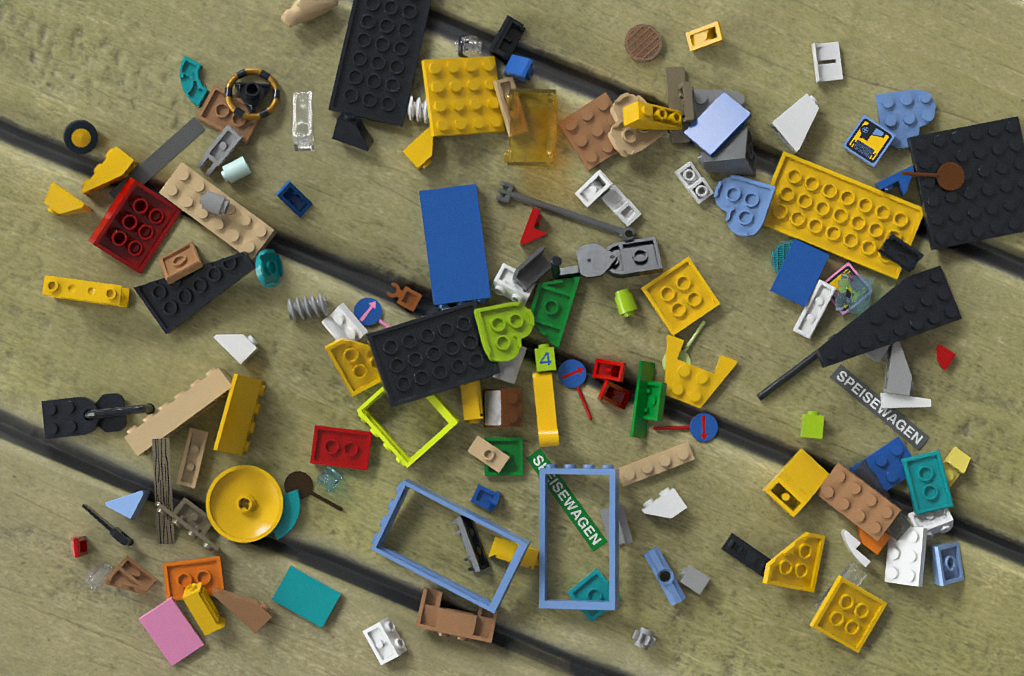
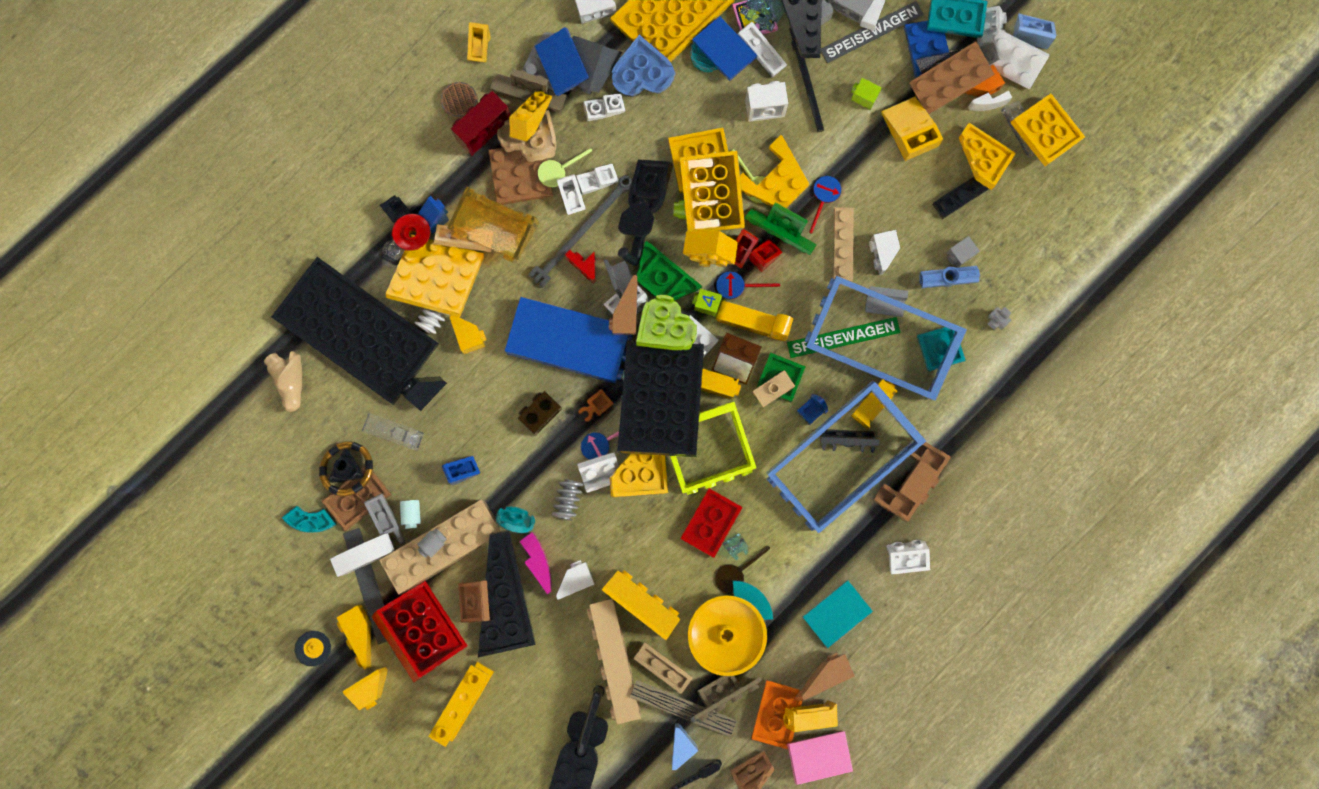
camera: 65 degrees left, 5 degrees down
none -> white slope [330,533,395,577]
none -> red dish [392,214,430,251]
none -> dark red brick [450,91,511,156]
none -> dark brown brick [518,391,562,436]
none -> dark pink slope [519,532,552,594]
none -> yellowish green piece [538,148,592,187]
none -> medium nougat slope [609,275,638,335]
none -> yellow slope [680,151,745,231]
none -> yellow brick [683,231,738,267]
none -> white brick [745,81,788,122]

